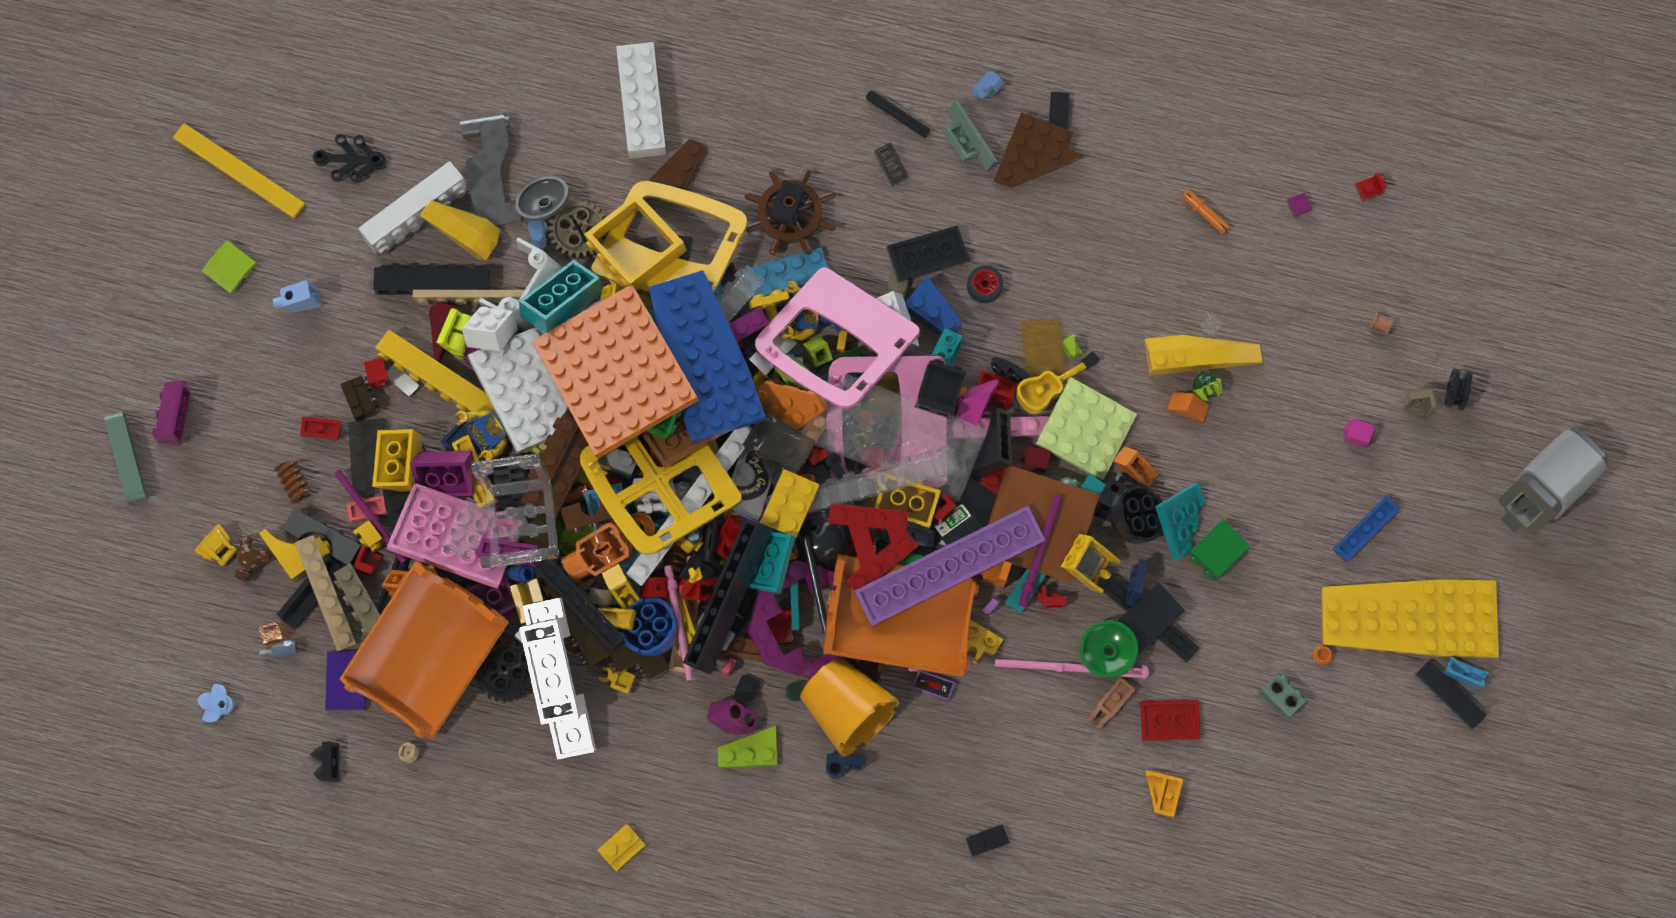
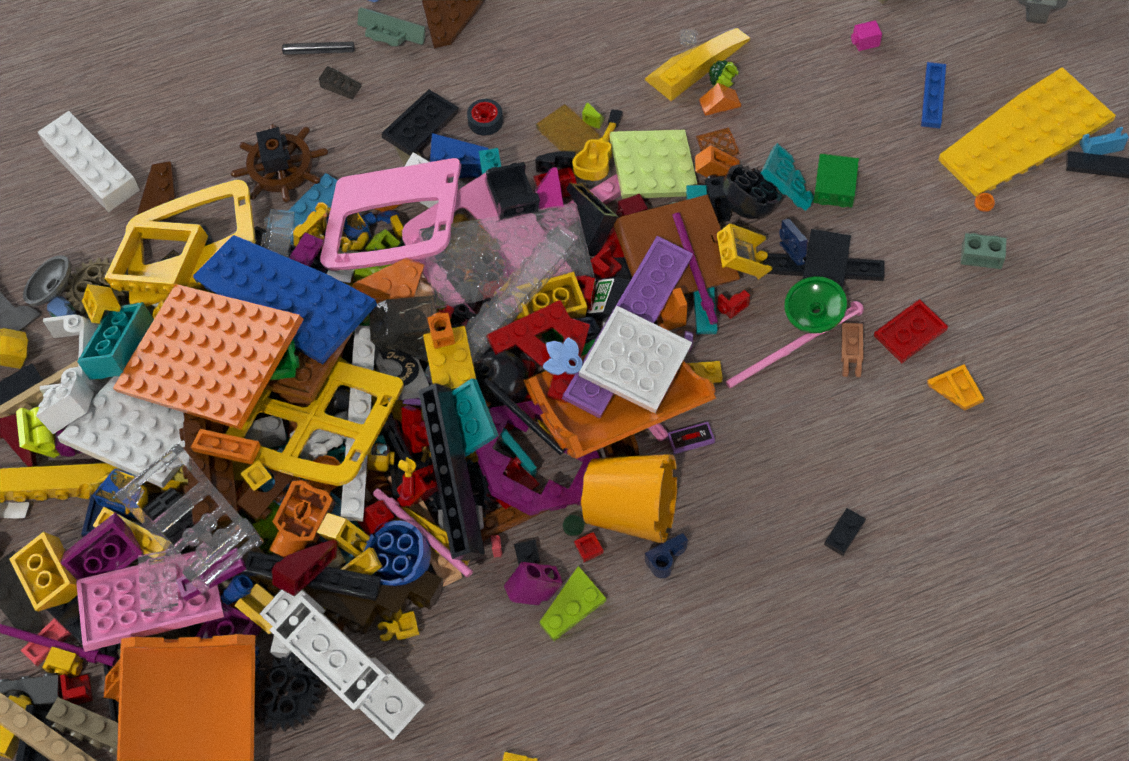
camera: 30 degrees left, 15 degrees down
none -> yellow panel [82,284,121,324]
none -> orange plate [191,429,261,464]
none -> yellow tile [240,460,272,491]
none -> dark red slope [272,539,337,597]
none -> orange brick [427,312,455,349]
none -> light blue plate [543,338,582,375]
none -> red plate [574,532,603,562]
none -> white plate [578,306,692,413]
none -> red panel [590,246,622,279]
none -> clear orange window [696,127,739,156]

